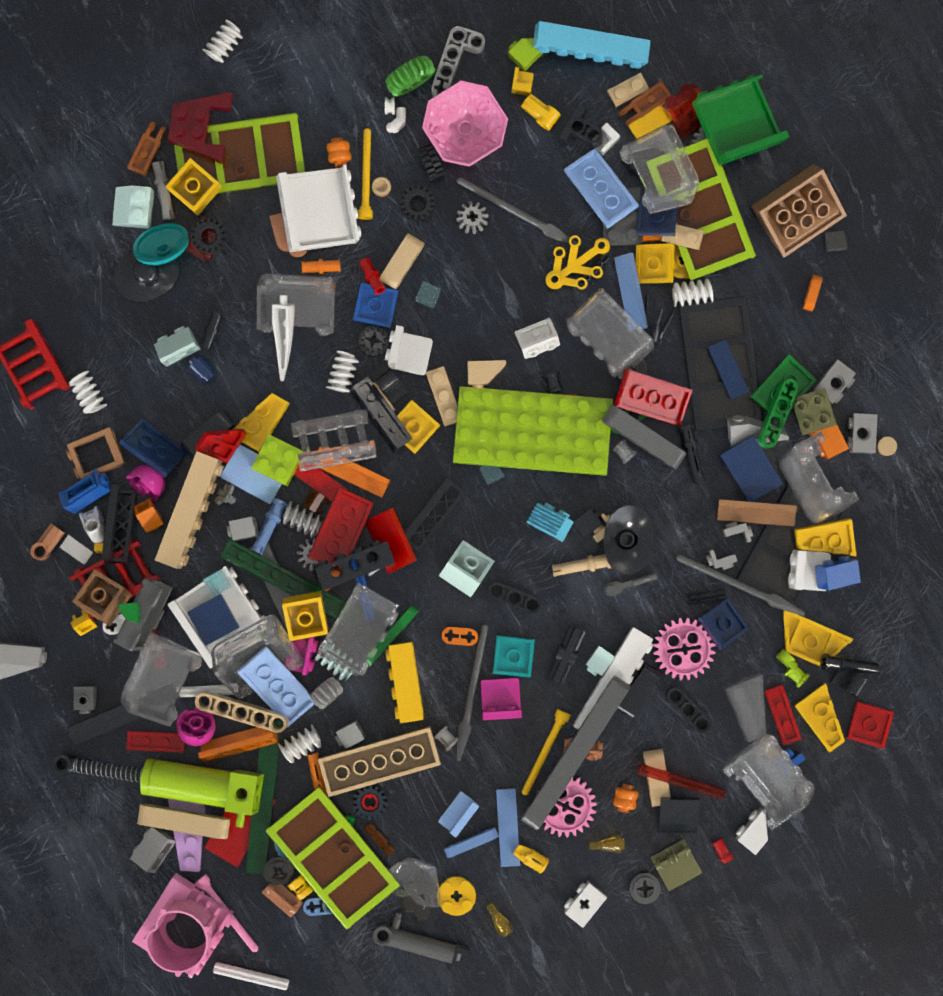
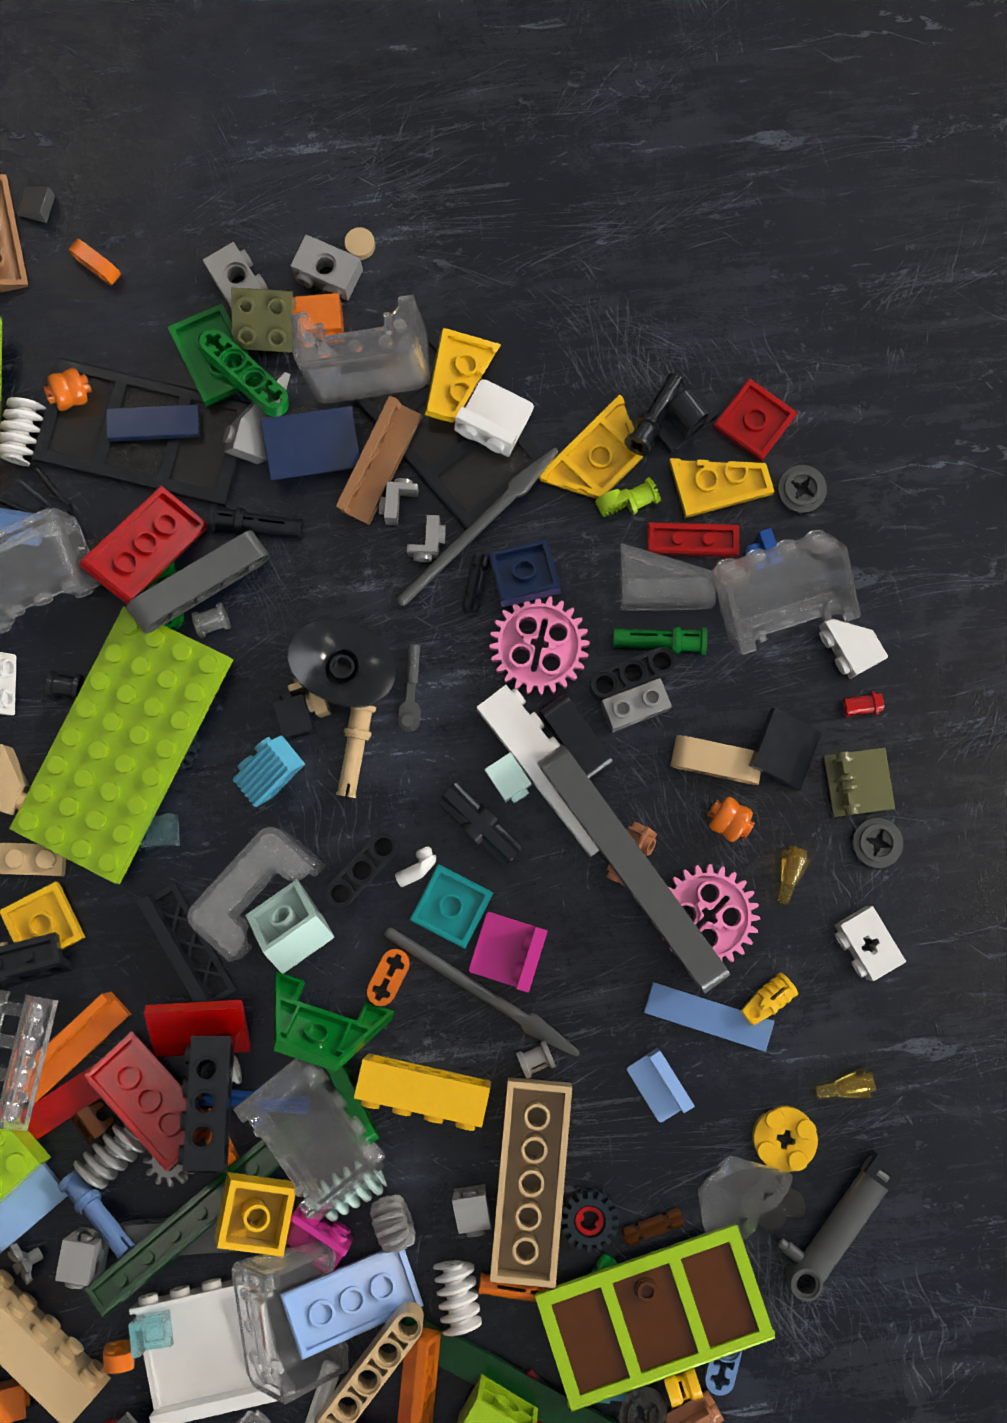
camera: 65 degrees left, 5 degrees down
dark blue tile [187,593,240,646] -> none
medium blue beam [444,827,499,858] -> none
yellow piece [522,709,571,795] -> none
clear red axle [637,764,726,799] -> none
brick [815,556,861,590] -> none
none -> orange piece [43,368,91,411]
none -> orange beam [103,1340,135,1374]
none -> clear windscreen [187,827,326,962]
none -> green wing [274,971,395,1072]
none -> white arm [395,846,436,887]
none -> light grey brick [600,678,672,733]
none -> green pin [613,627,707,655]
none -> dark grey gear [777,465,827,514]

